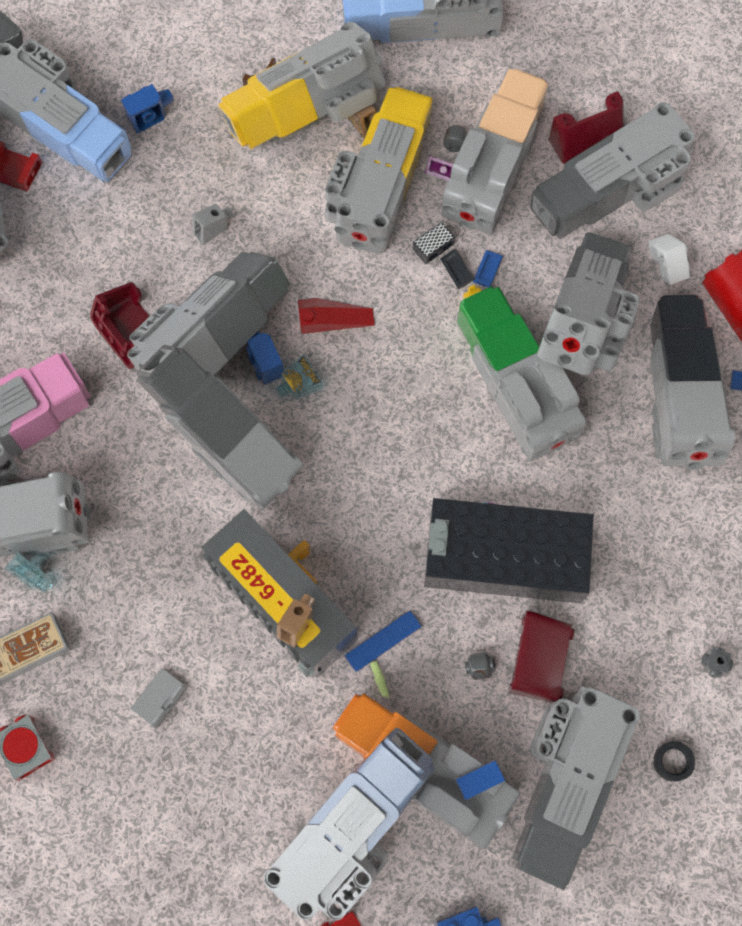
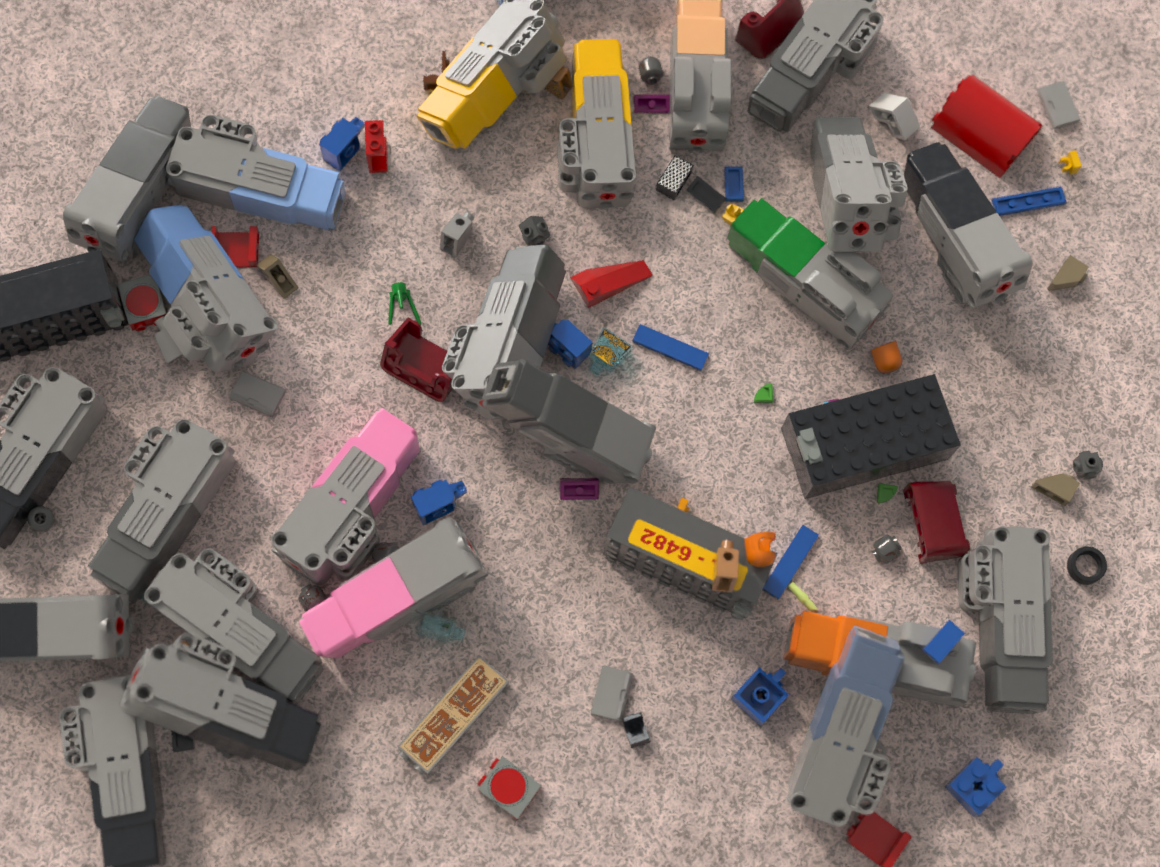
camera: 30 degrees left, 0 degrees up
none -> dark tan slope [257,254,299,299]
none -> red panel [365,120,388,173]
none -> green plant [388,282,421,325]
none -> blue hinge [411,479,467,526]
none -> dark grey brick [518,216,551,246]
none -> magenta slope [560,478,599,500]
none -> black bracket [622,713,650,749]
none -> blue tile [632,324,709,371]
none -> blue hinge [731,667,789,726]
none -> orange helmet [744,532,776,567]
none -> bright green tile [754,383,773,403]
none -> orange helmet [870,340,902,373]
none -> bright green tile [877,483,898,503]
none -> dark tan slope [1031,473,1080,506]

